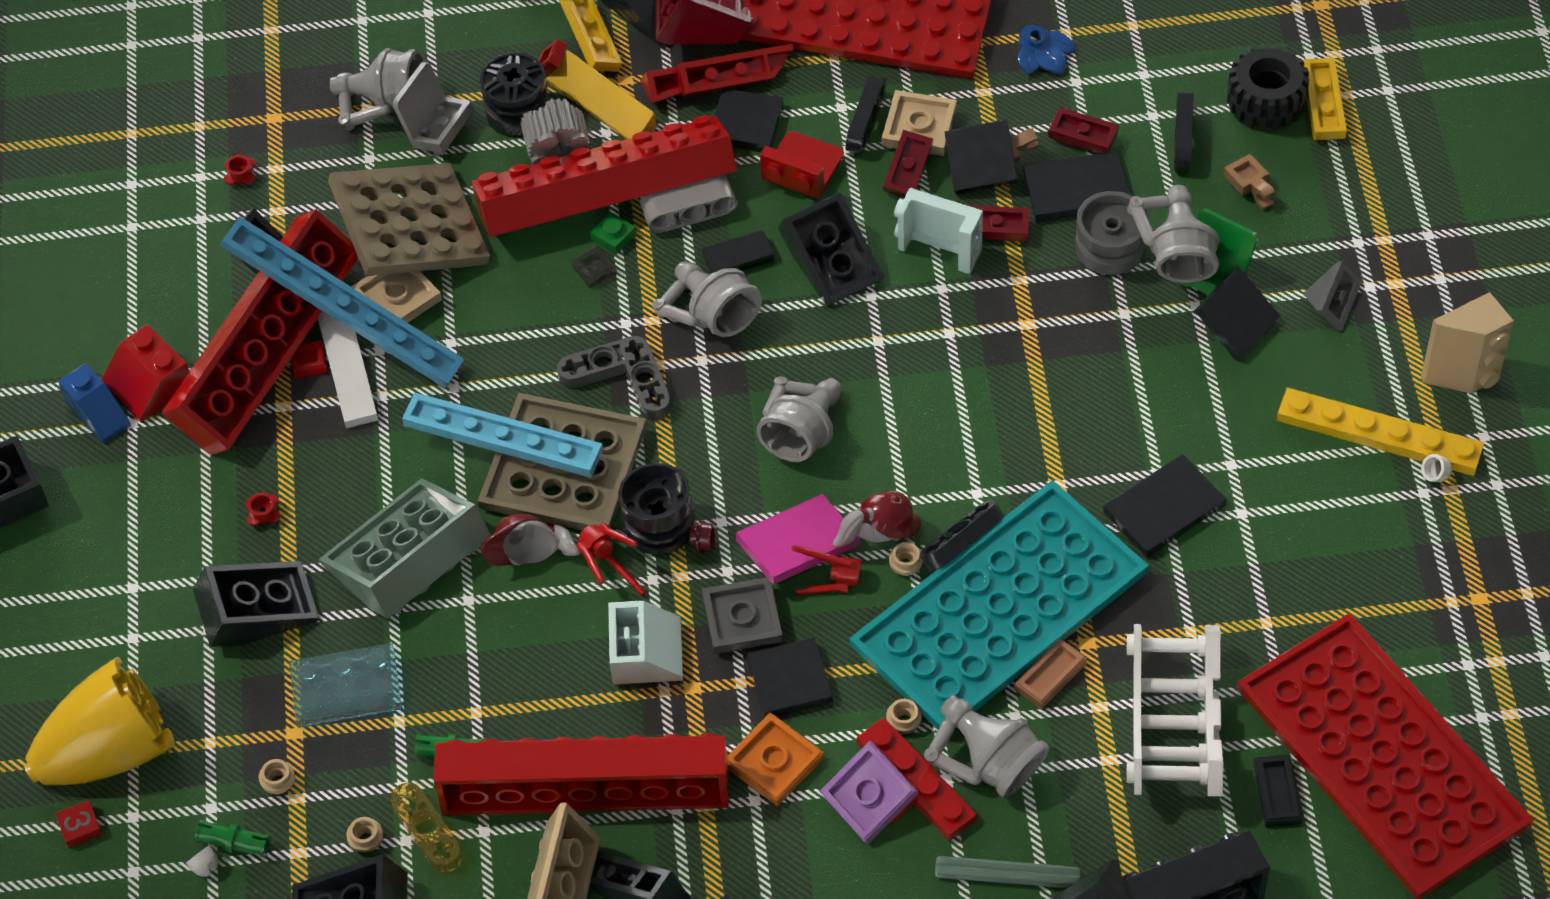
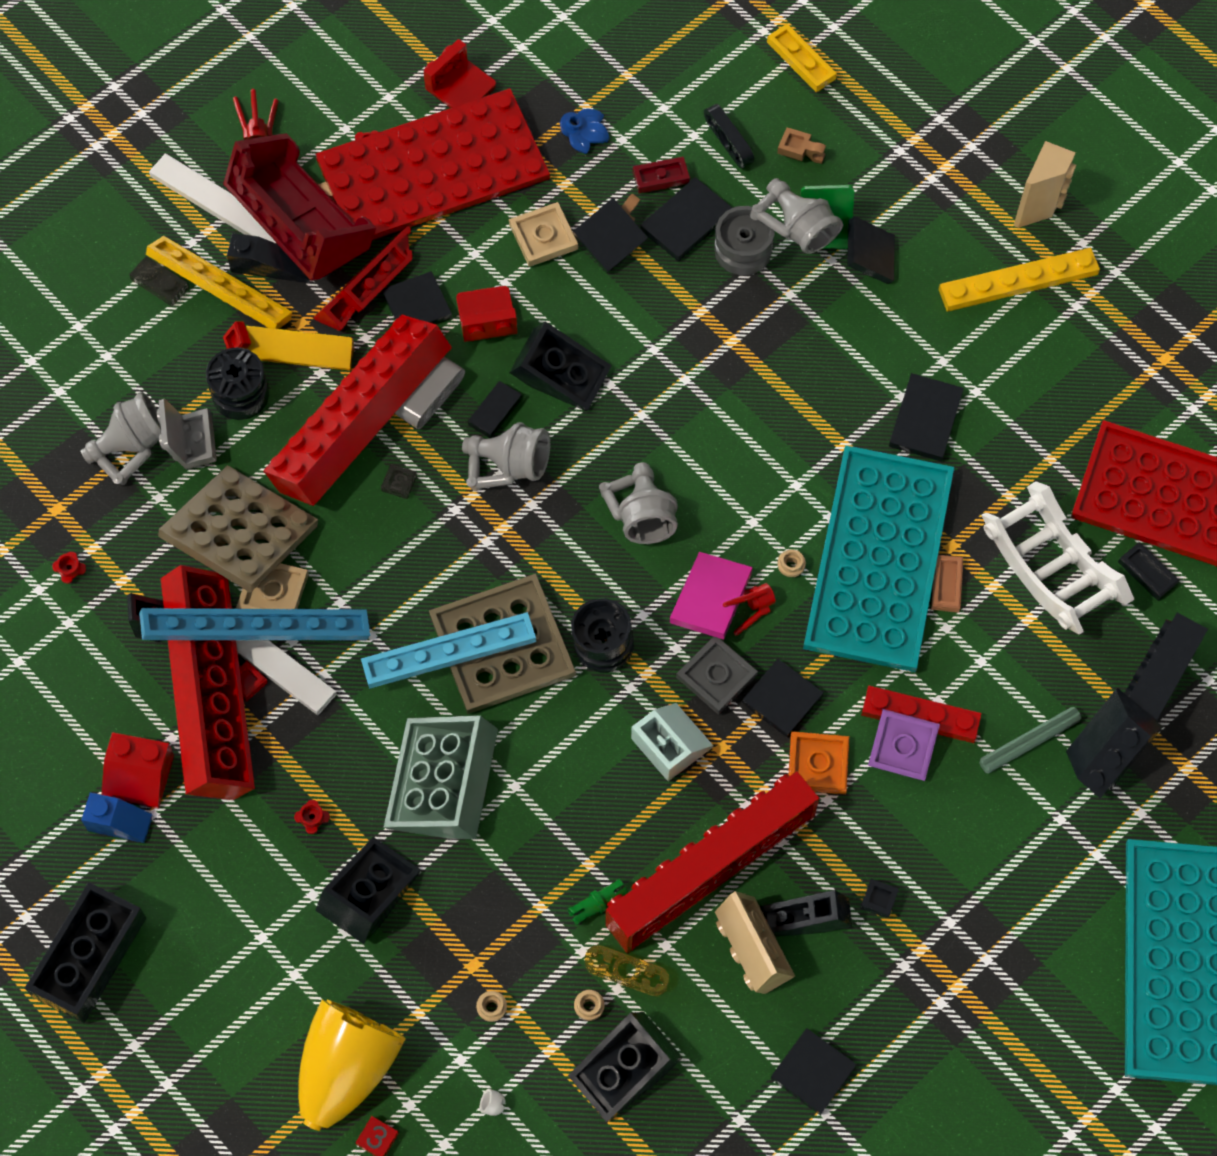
camera: 40 degrees left, 10 degrees up
green pin [194,819,271,858] -> none
clear light blue plate [289,643,403,728] -> none
light grey hair [481,514,581,566] -> none
light grey brick [521,98,590,165] -> none
dark grey beam [557,336,671,420] -> none
red plant [576,522,646,596] -> none
green plate [590,212,636,255] -> none
dark red plate [690,519,715,553] -> none
dark red hair [833,490,921,547] -> none
black beam [845,76,886,154] -> none
dark red plate [883,129,934,197] -> none
tan plate [886,699,922,734] -> none
light aqua panel [894,188,983,274] -> none
black beam [919,500,1004,571] -> none
light grey piece [924,695,1050,798] -> none
dark red plate [966,205,1030,242] -> none
black tyre [1227,45,1309,131] -> none
dark grey slope [1303,261,1362,332] -> none
white hinge [1421,454,1452,482] -> none

